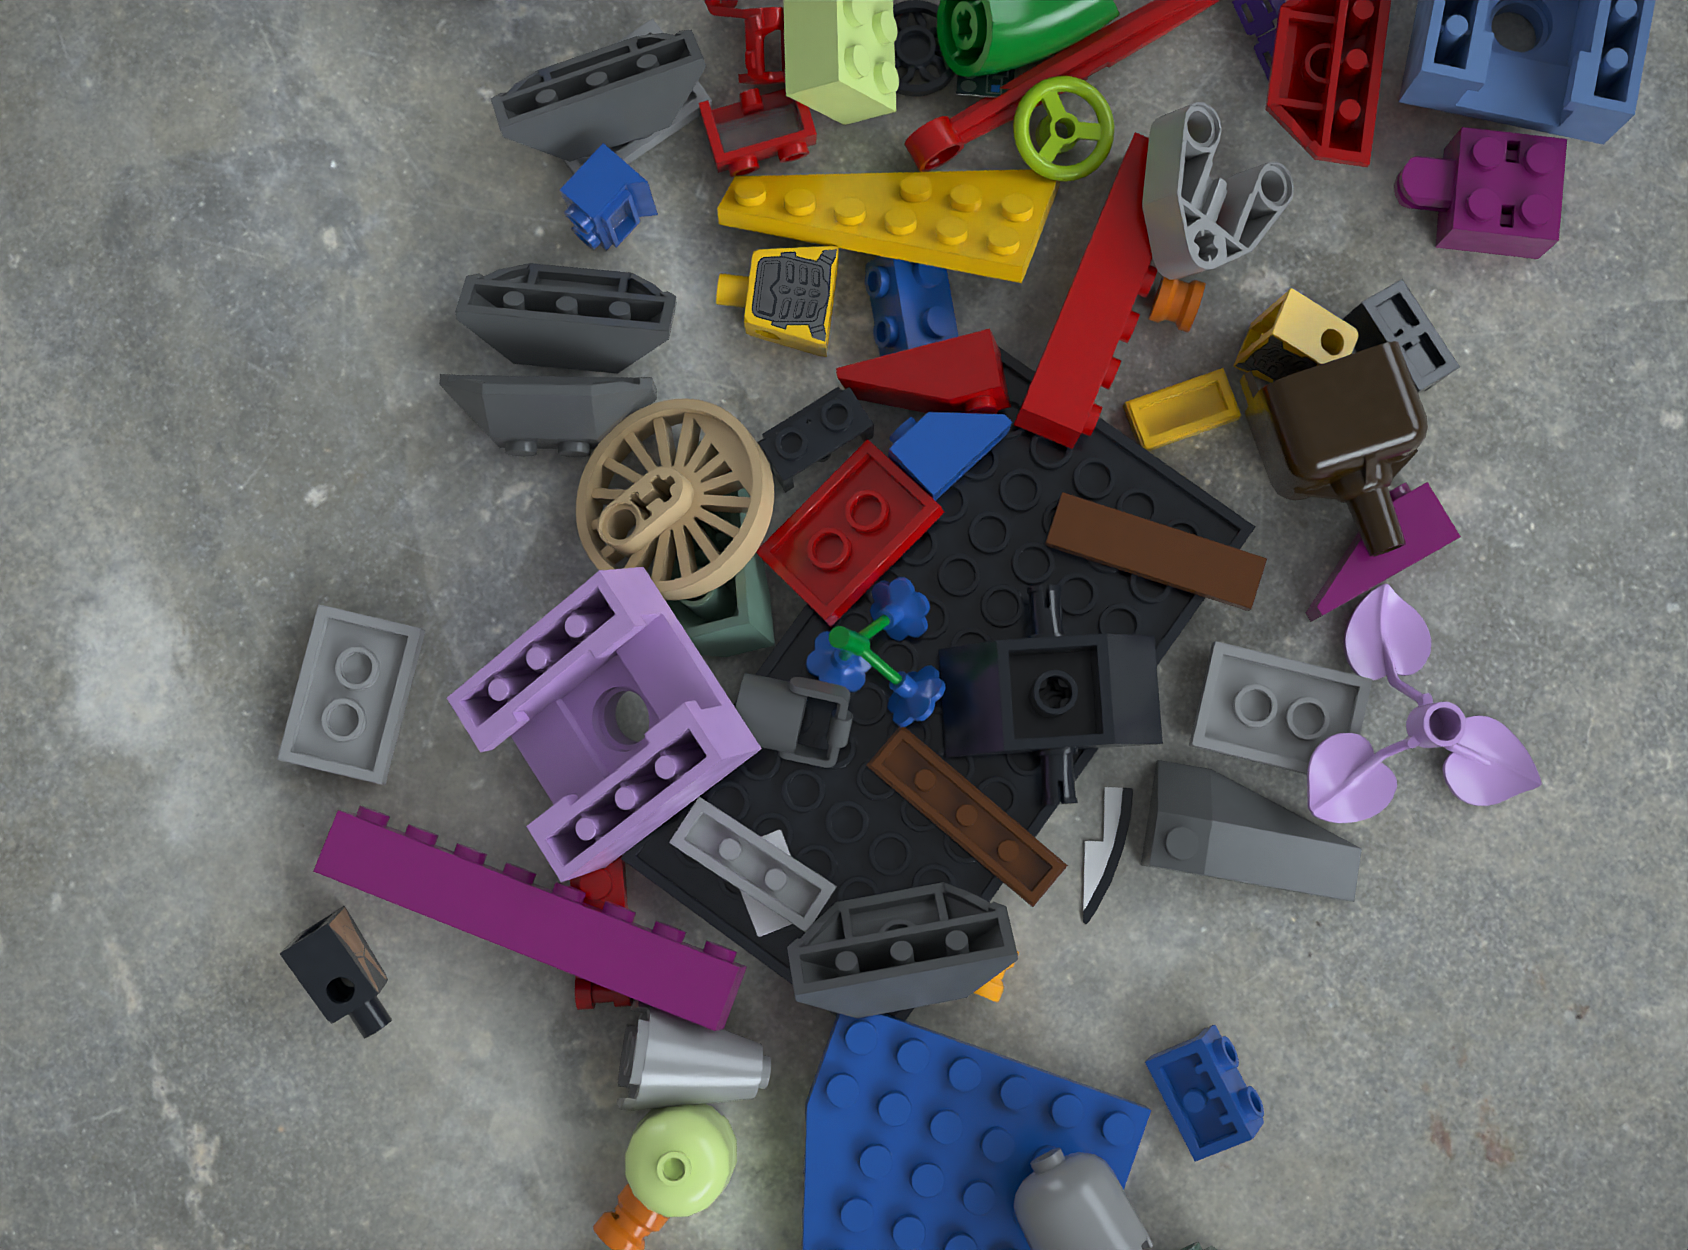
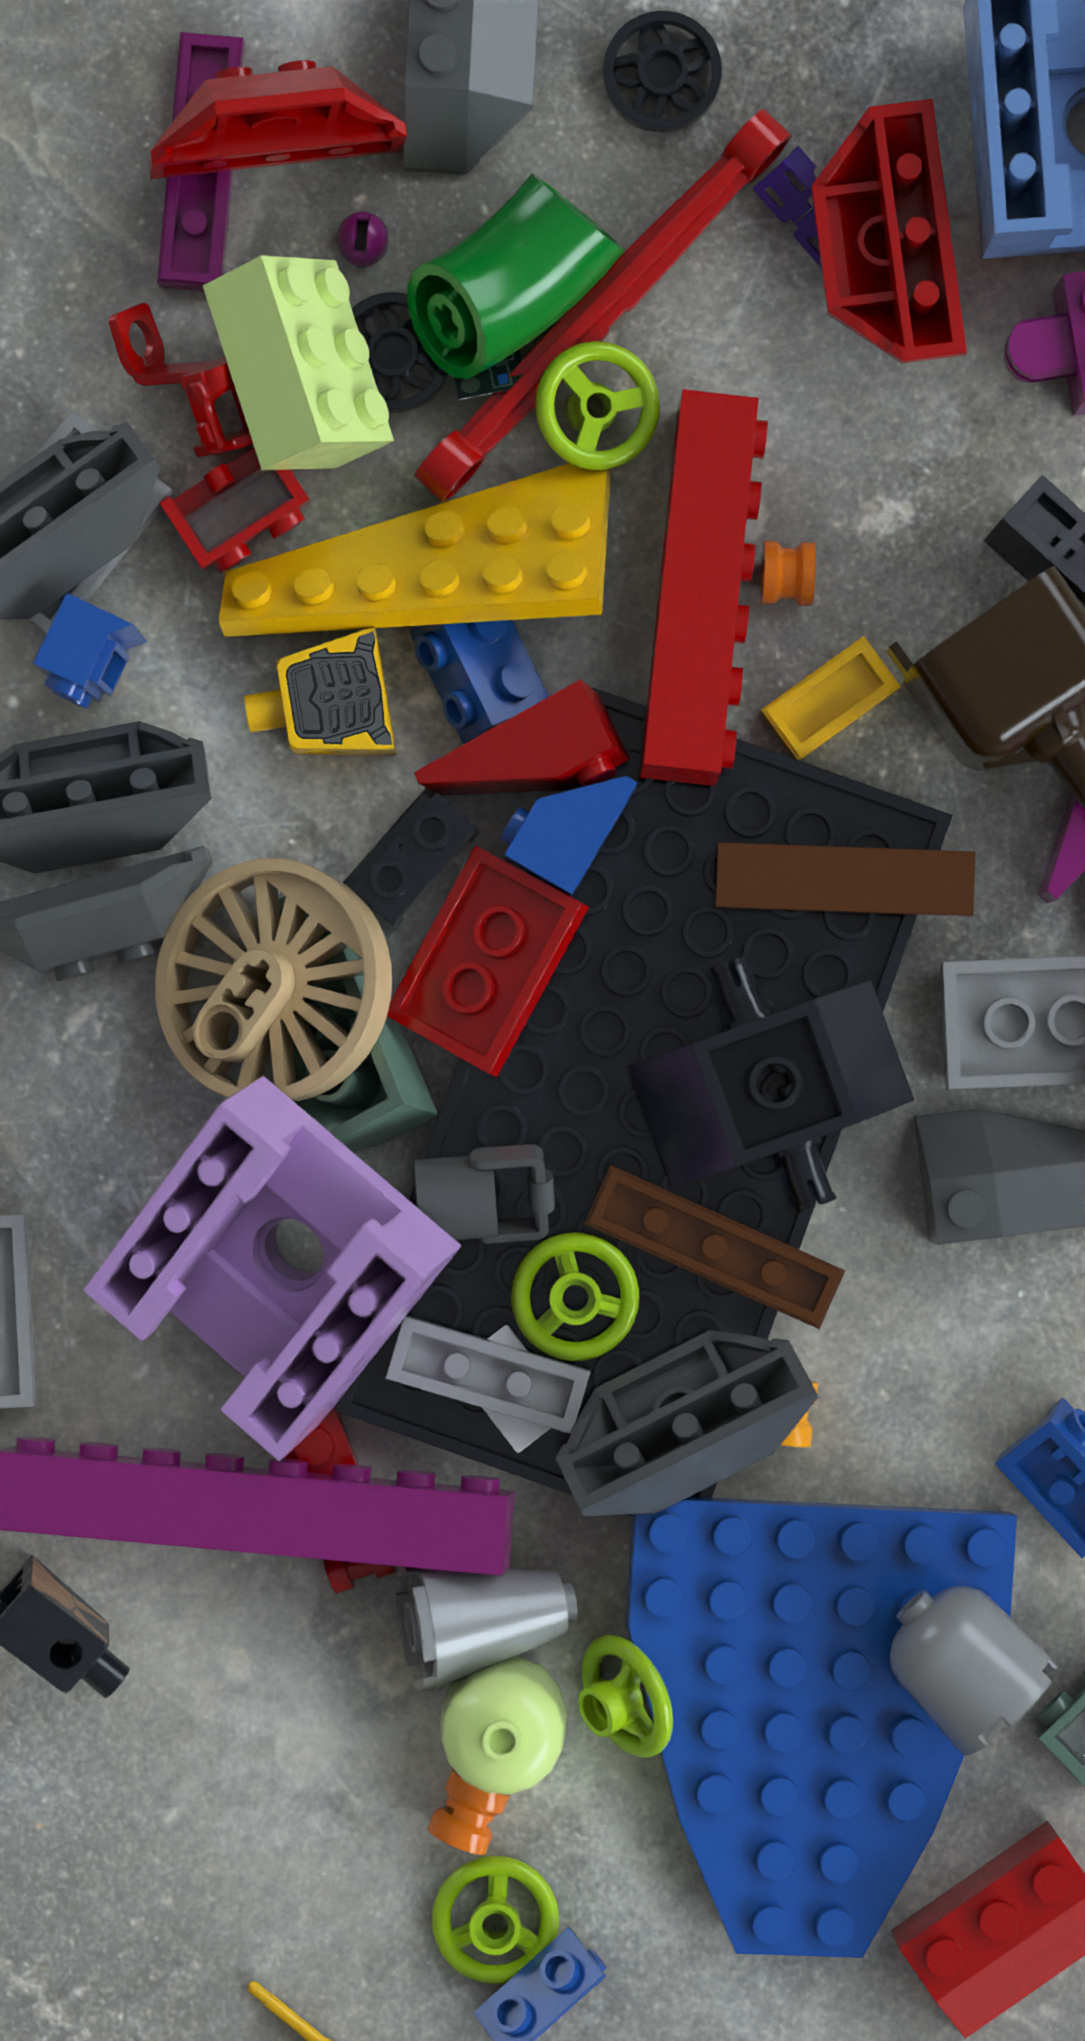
camera: 20 degrees left, 5 degrees up
blue plant [805,577,946,727] -> none
sticker [1083,787,1133,924] -> none
light grey connector [1142,102,1294,280] -> none
yellow torso [1233,288,1359,383] -> none
none -> lime piece [511,1232,640,1361]
none -> lime piece [578,1635,673,1758]

